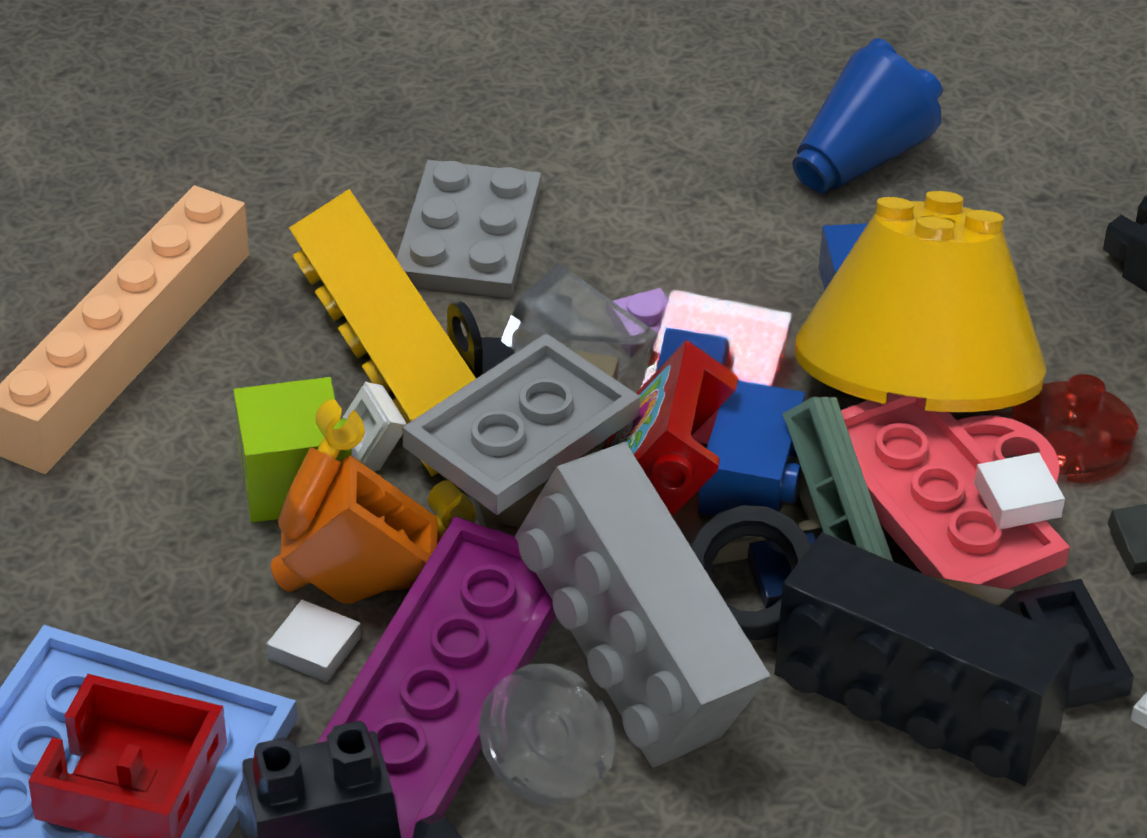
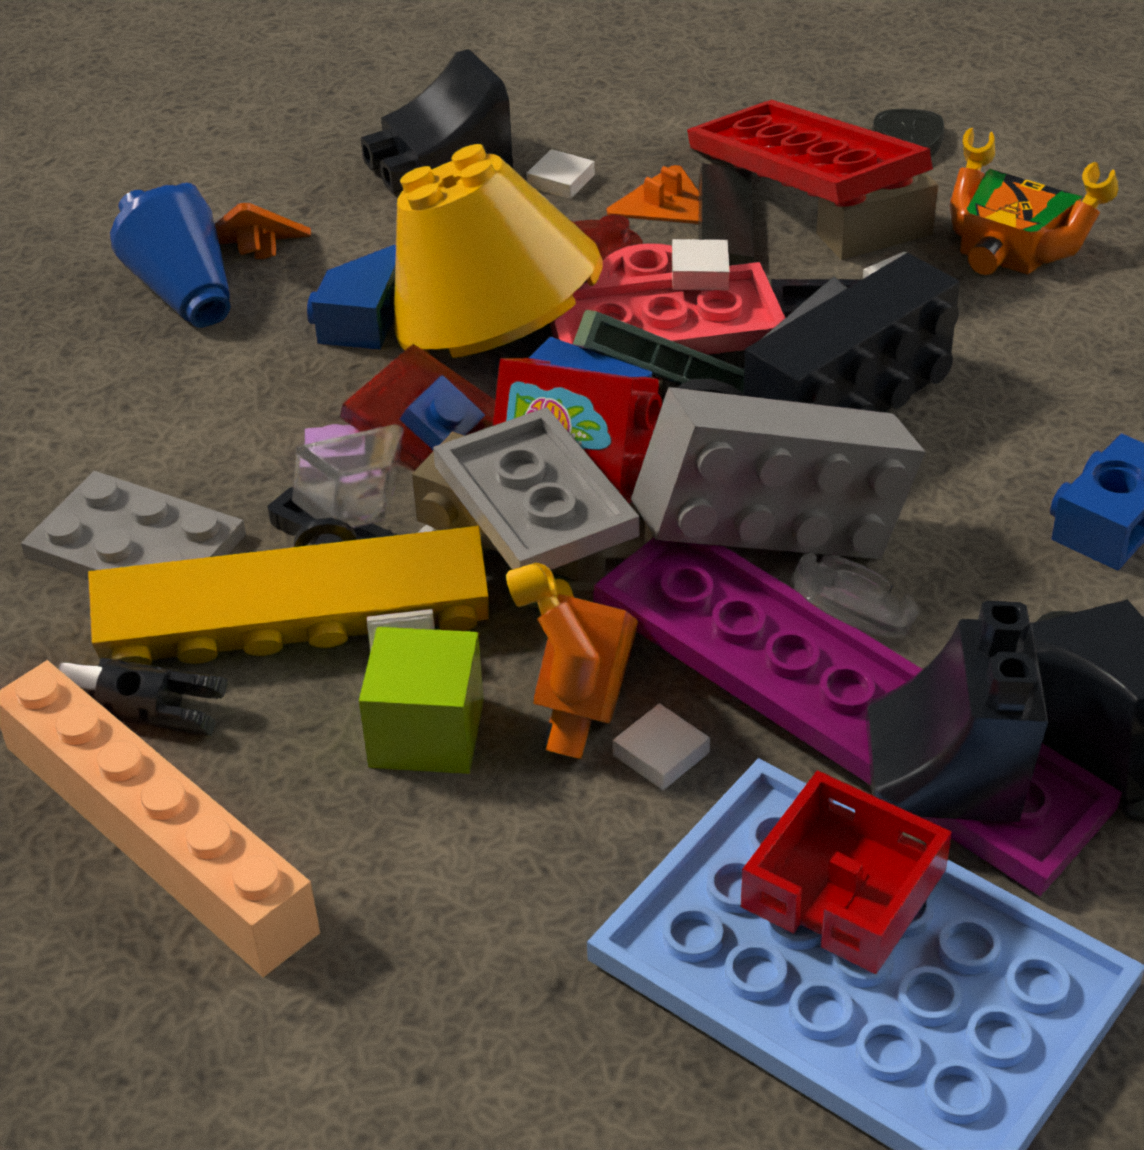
camera: 70 degrees left, 0 degrees up
none -> black hinge [59,658,228,736]
none -> orange piece [215,203,311,259]

